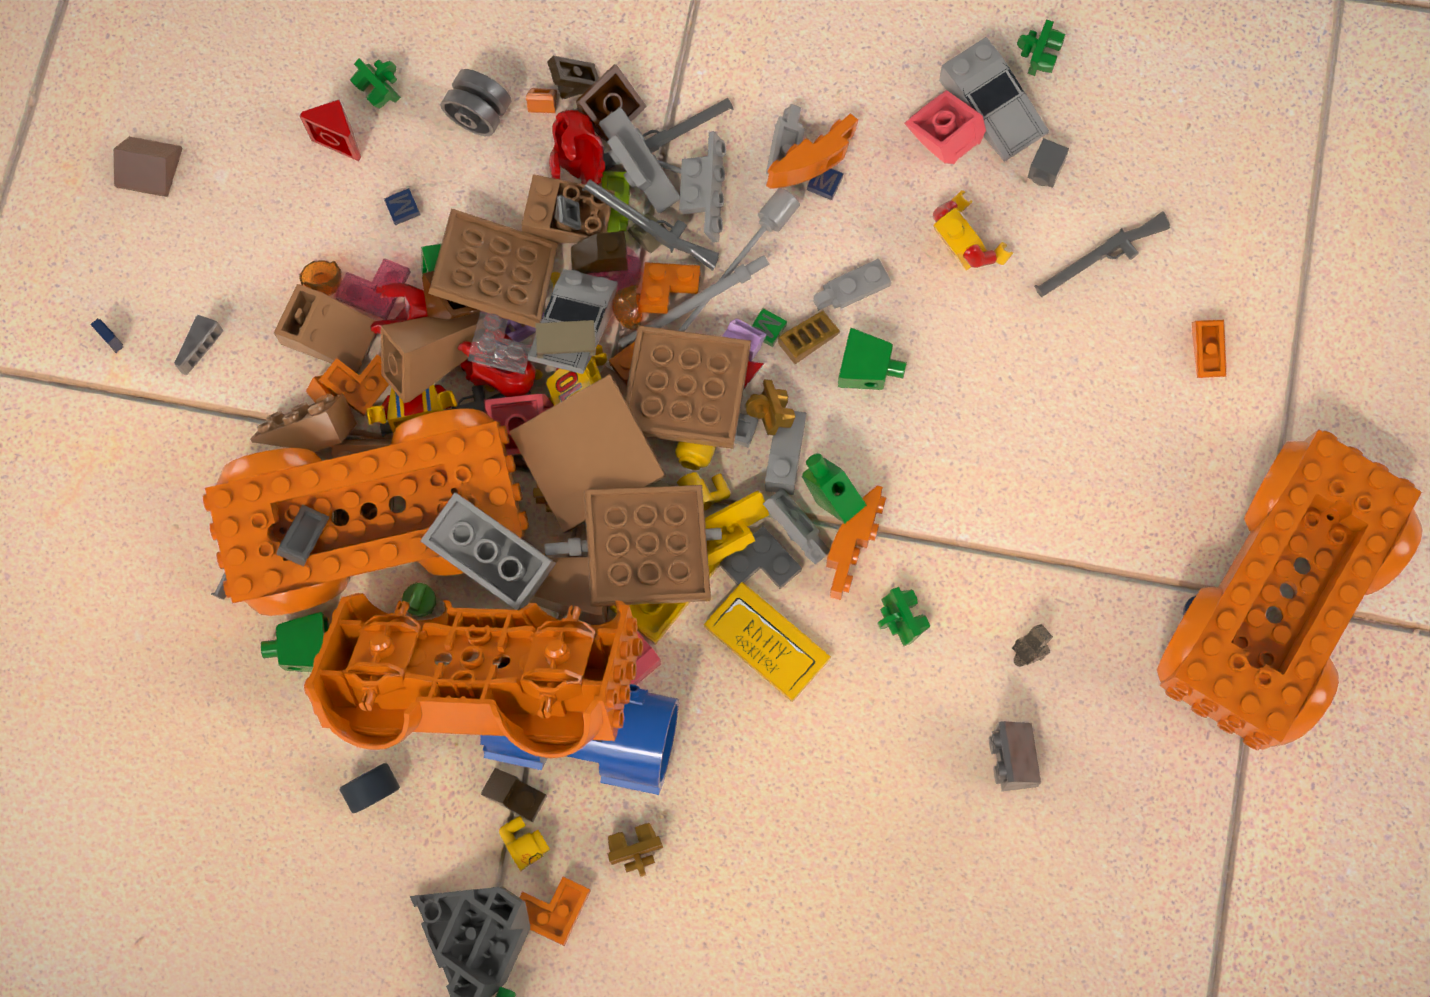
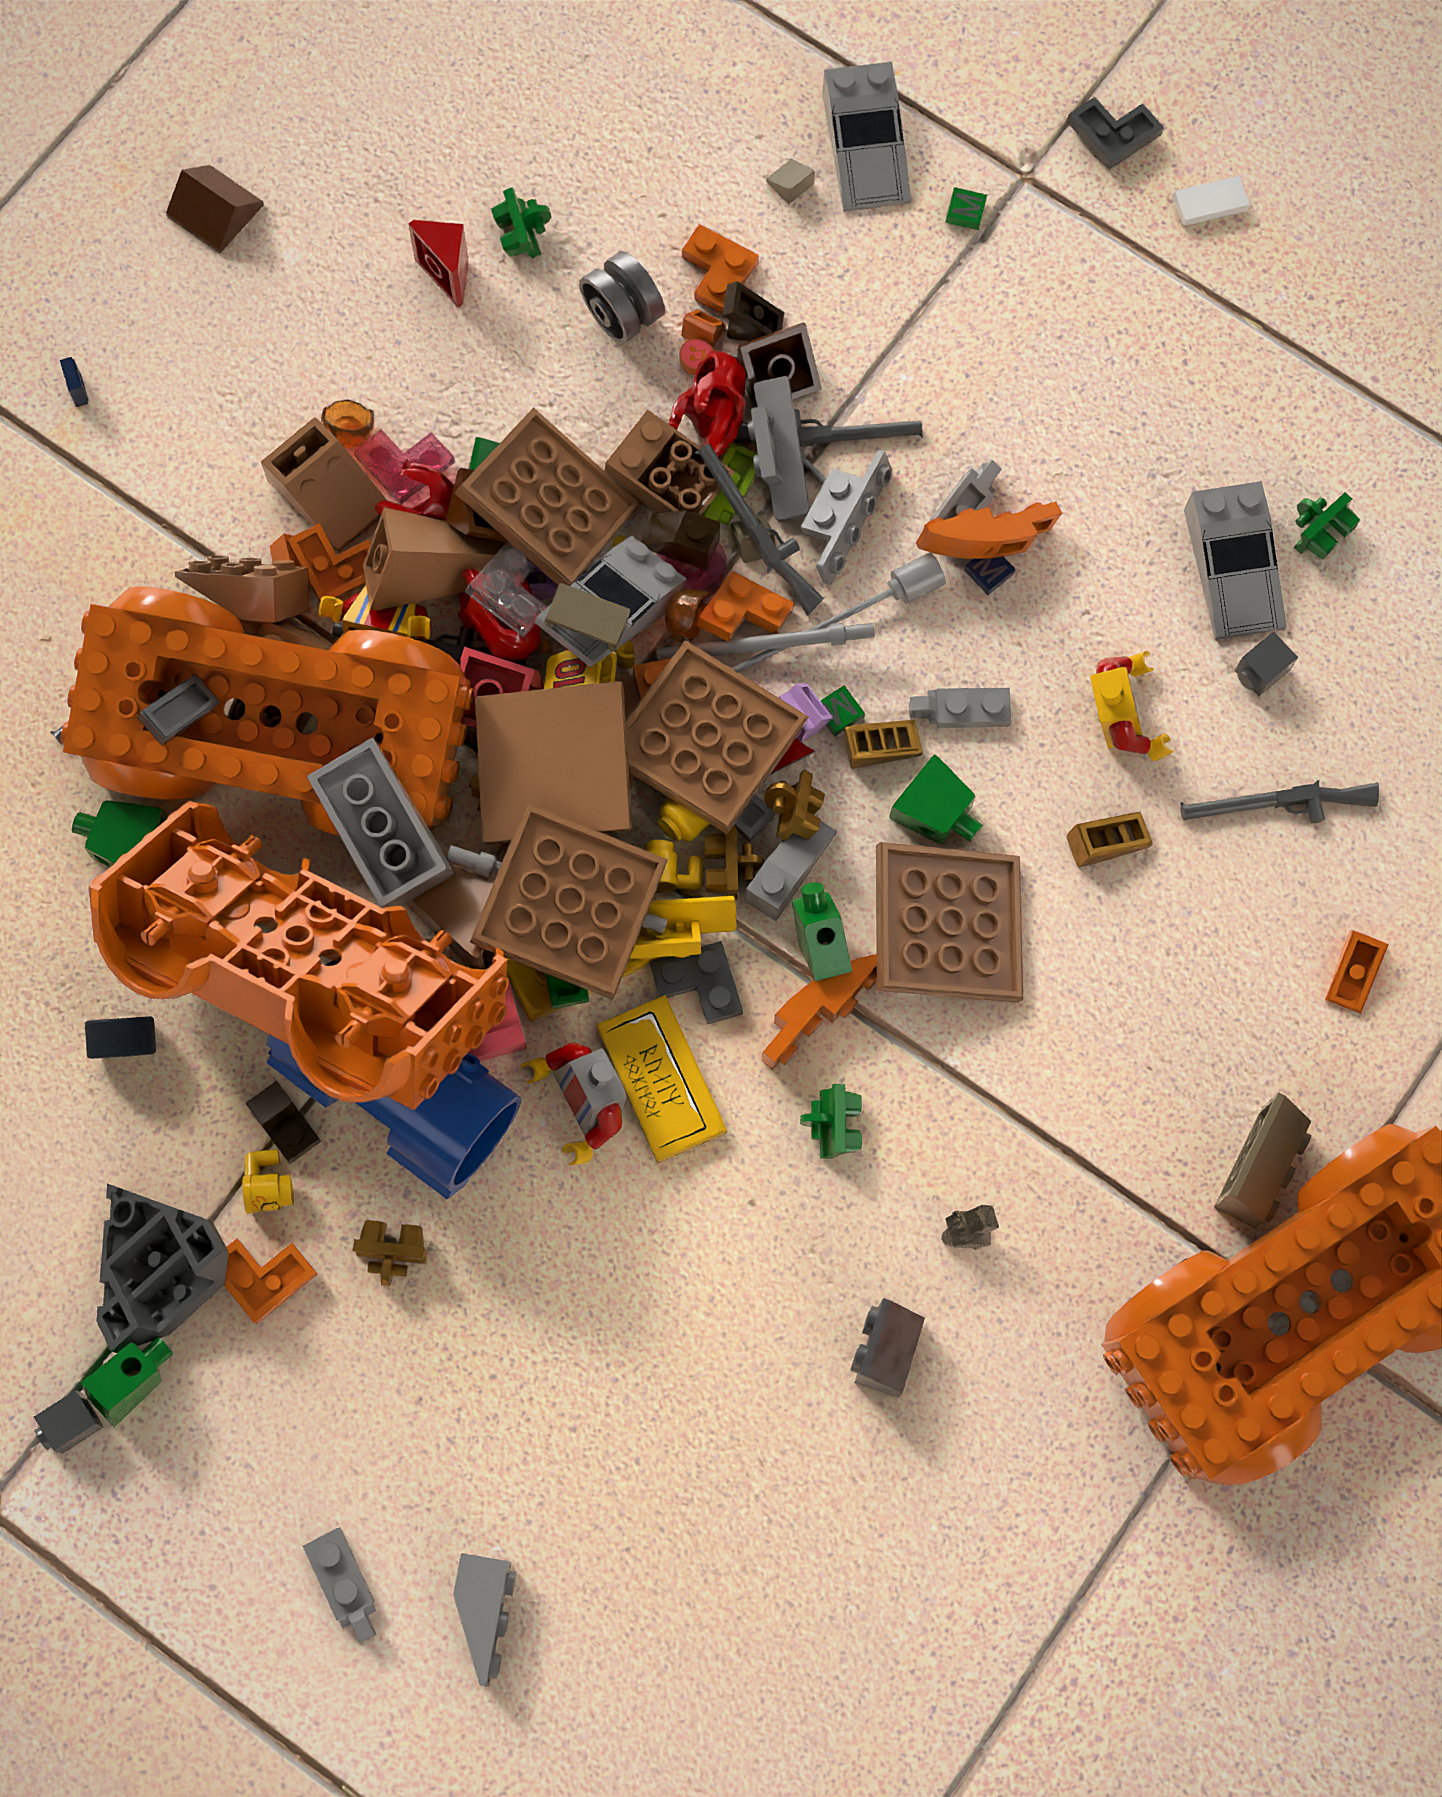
camera: 15 degrees right, 0 degrees up
flat silver slope [174,315,223,375] -> none
dark blue tile [384,188,420,225] -> none
bright green piece [402,583,436,617] -> none
dark grey slope [555,195,581,230] -> none
light grey hinge [763,489,830,564] -> none
coral slope [904,90,986,164] -> none
none -> torso [520,1042,627,1166]
none -> green tile [545,973,590,1010]
none -> tile [679,338,714,375]
none -> orange plate [682,224,759,314]
none -> pearl gold hips [704,826,764,901]
none -> medium nougat tile [876,842,1023,1003]
none -> pearl gold slope [1067,811,1153,867]
none -> dark tan slope [1214,1092,1312,1229]

